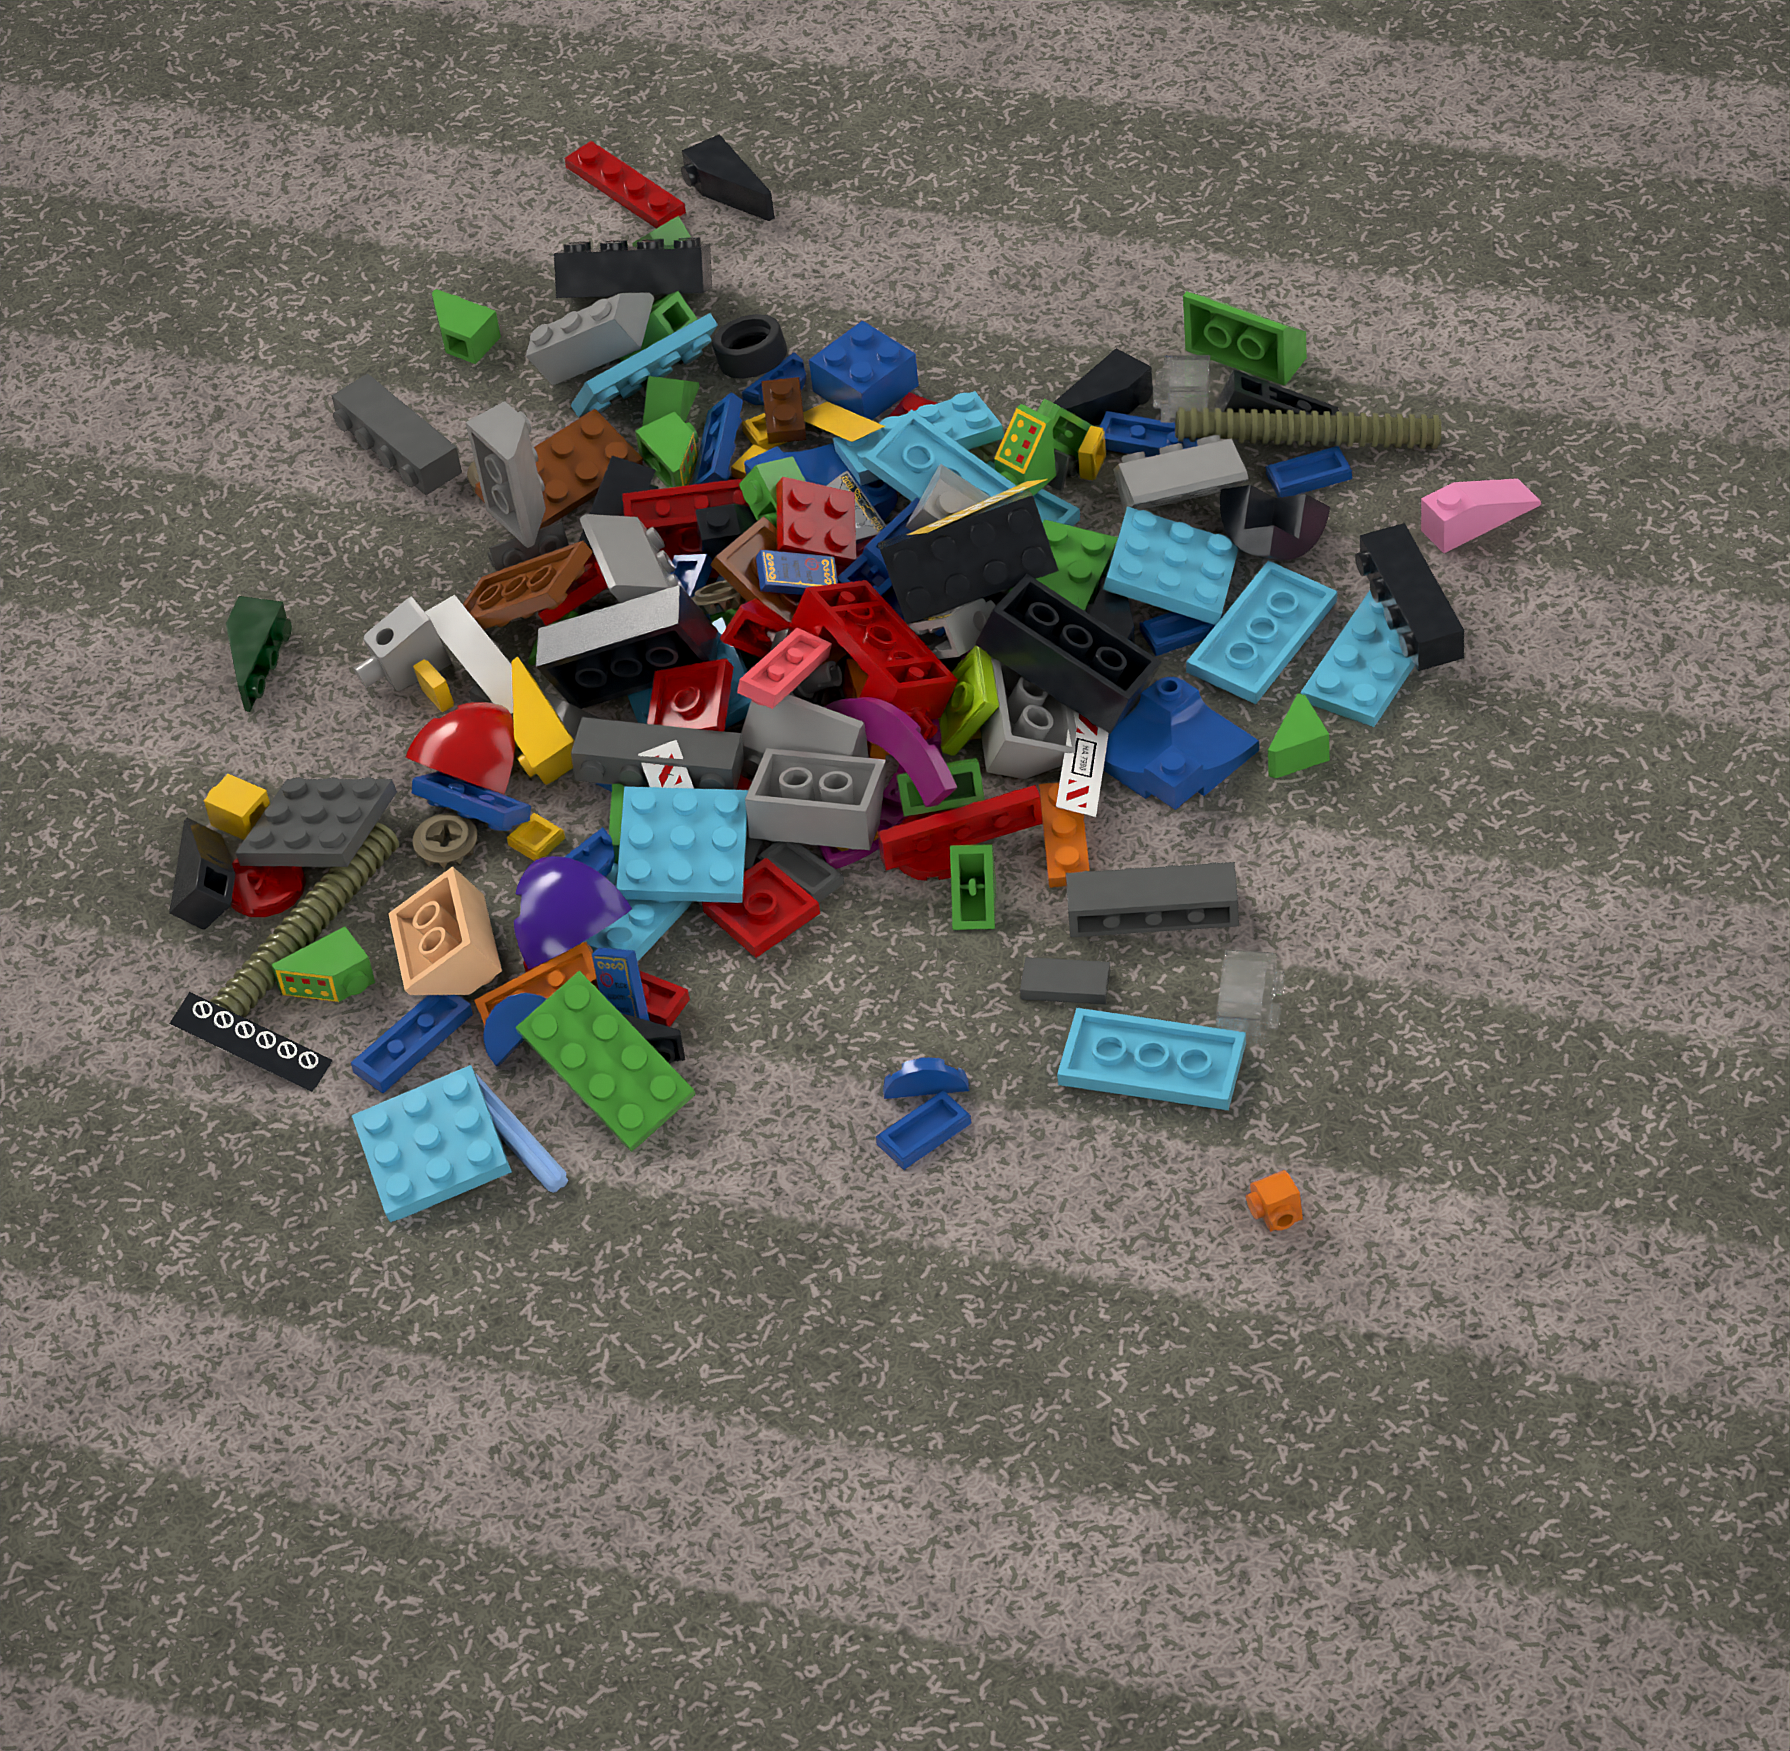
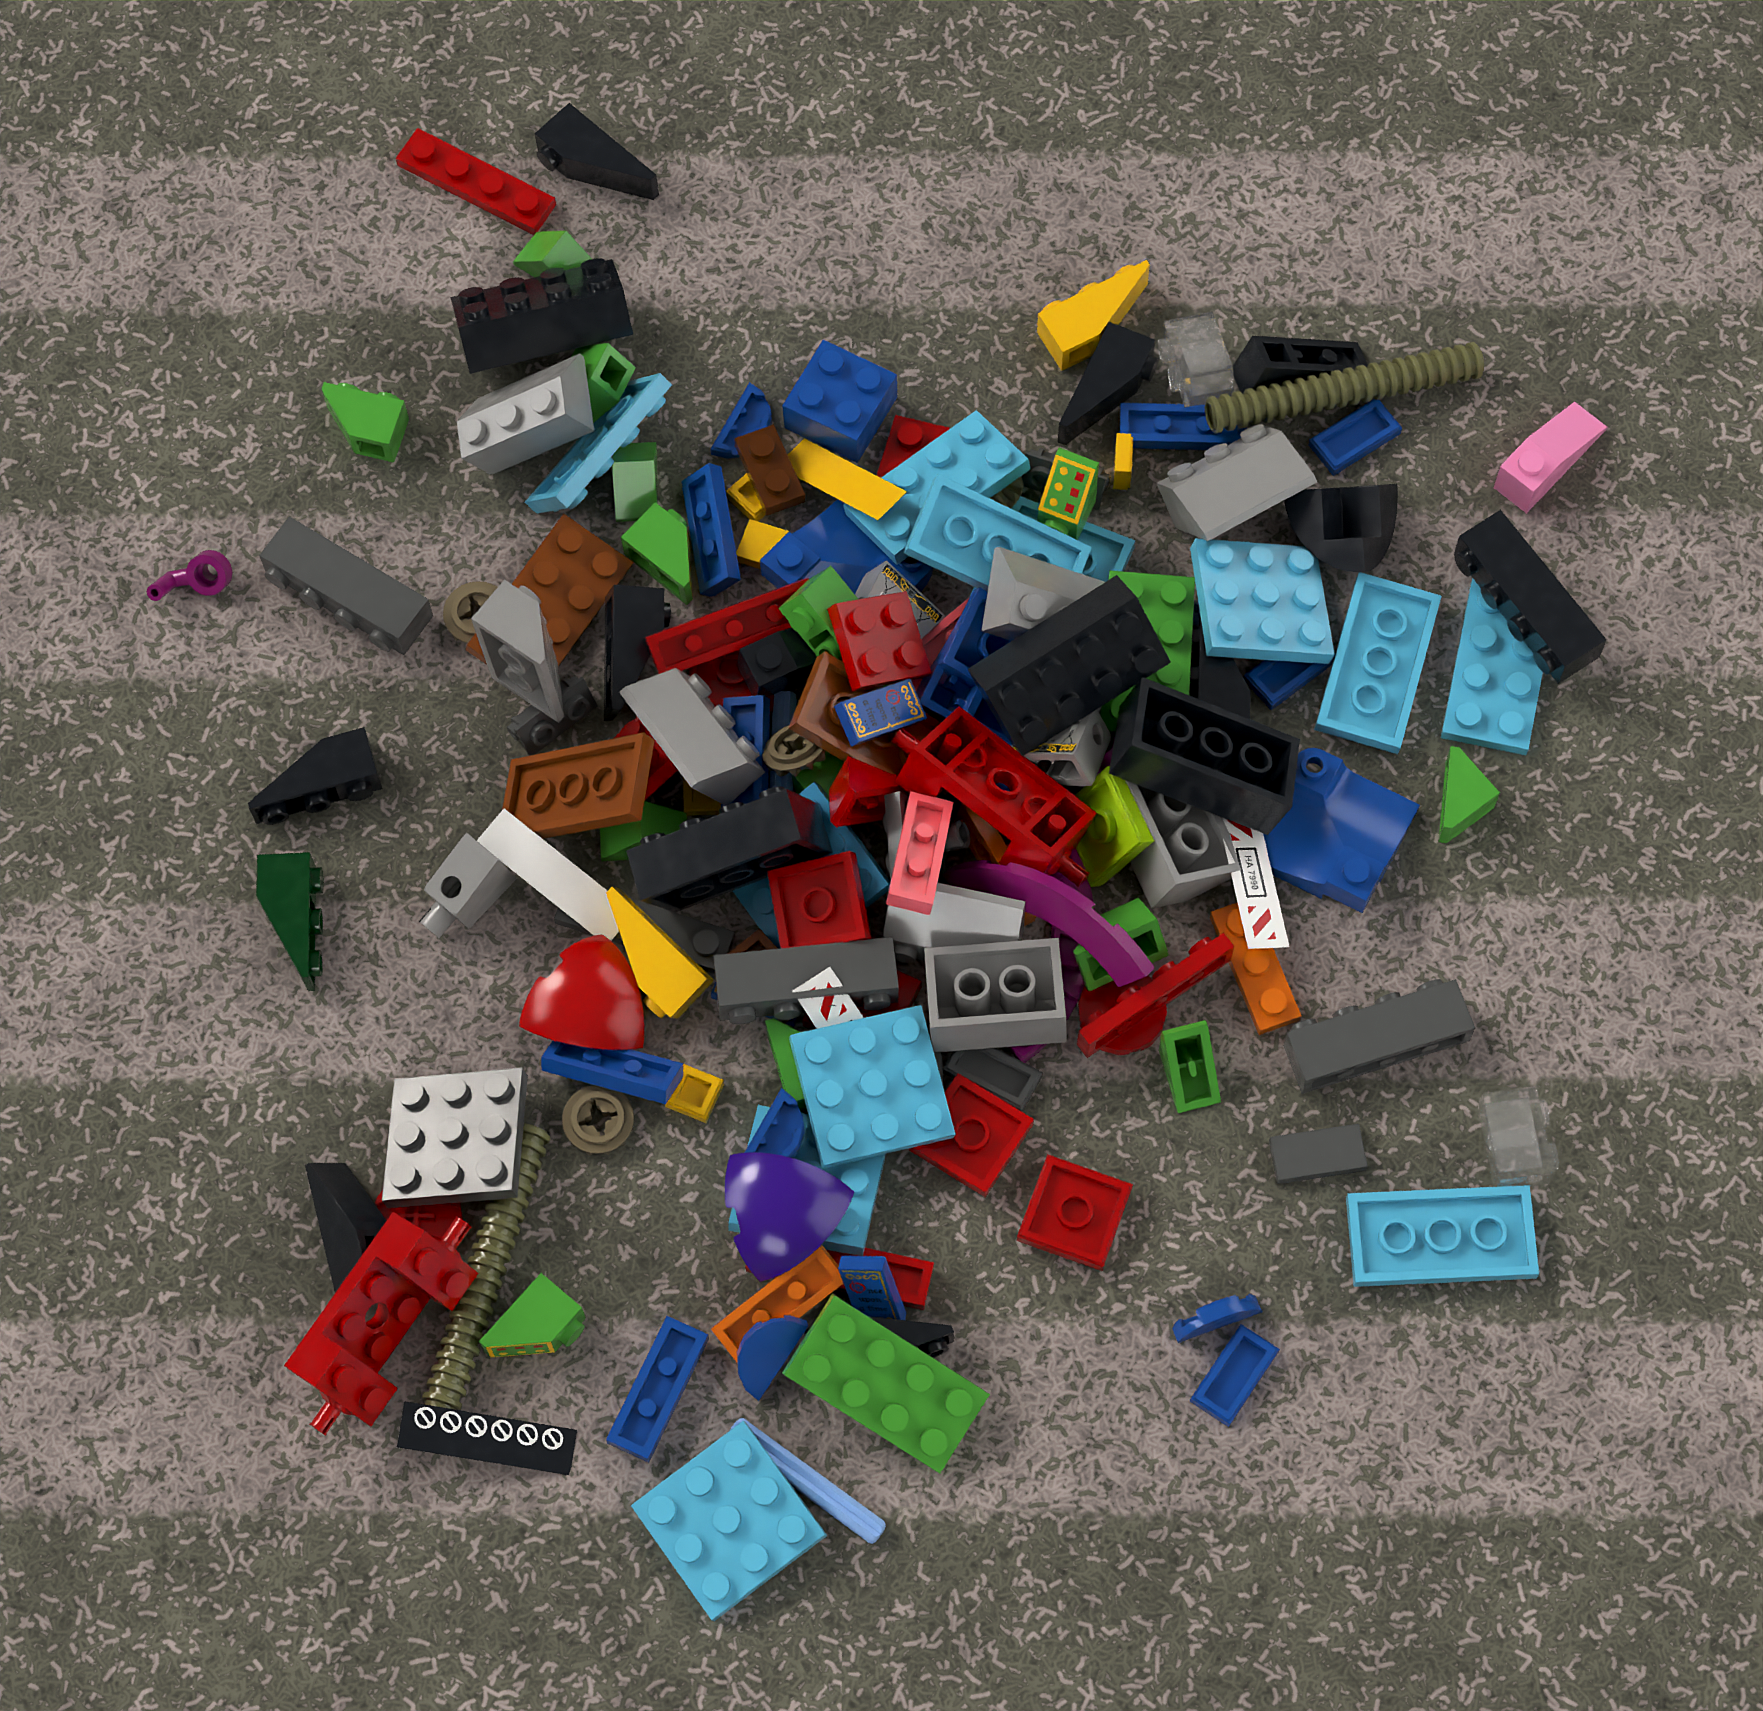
camera: 20 degrees left, 20 degrees up
yellow brick [204,774,270,840] -> none
light nougat slope [388,867,502,995] -> none
yellow tile [413,659,454,712] -> none
black tyre [712,314,787,379] -> none
yellow sticker [907,479,1048,535] -> none
bright green slope [1037,398,1093,460] -> none
bright green slope [1183,291,1307,386] -> none
orange plate [1246,1170,1303,1232] -> none
none -> magenta plate [146,550,233,601]
none -> black slope [248,727,383,825]
none -> red brick [284,1212,479,1436]
none -> red plate [1016,1154,1133,1271]
none -> yellow slope [1037,260,1150,371]

